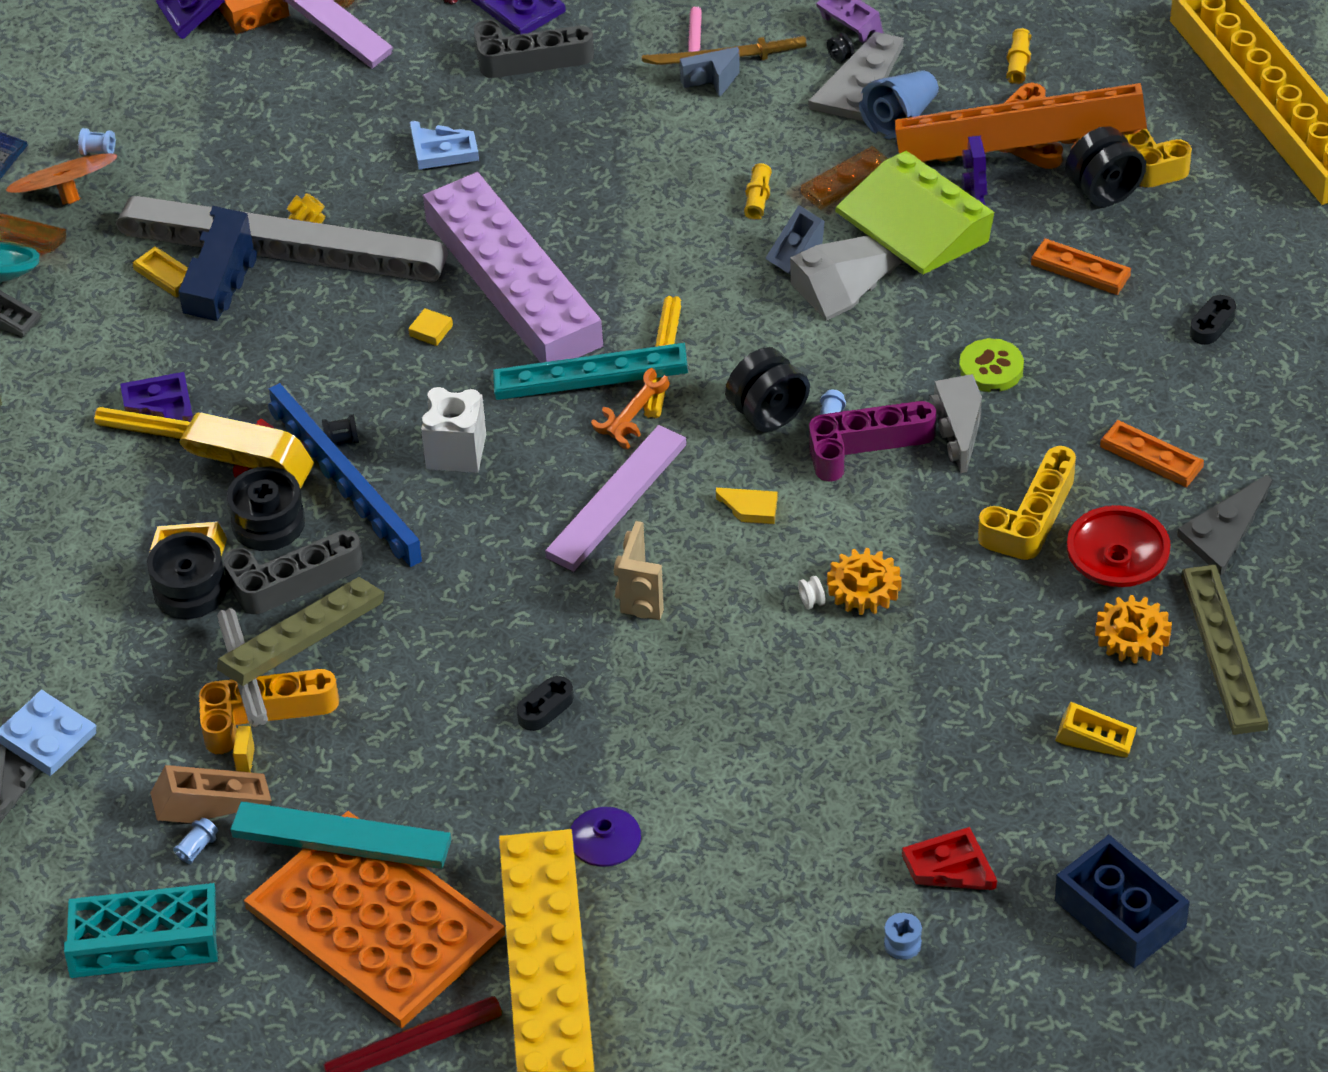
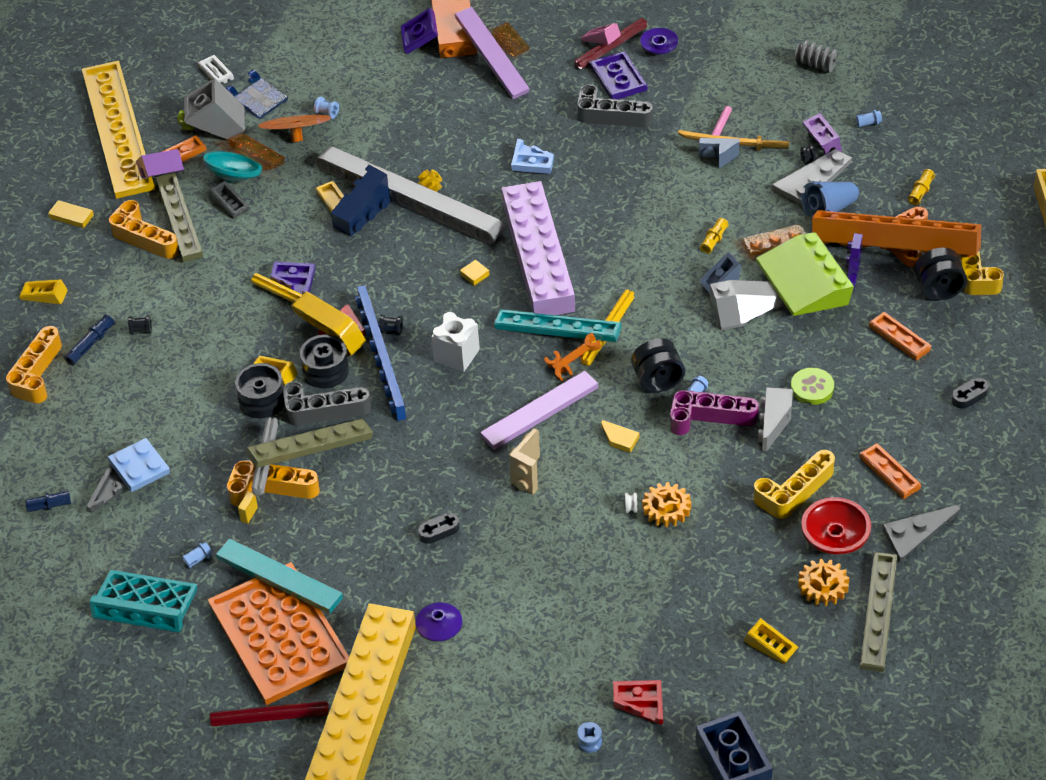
camera: 20 degrees right, 0 degrees up
medium nougat slope [150,765,271,823] -> none

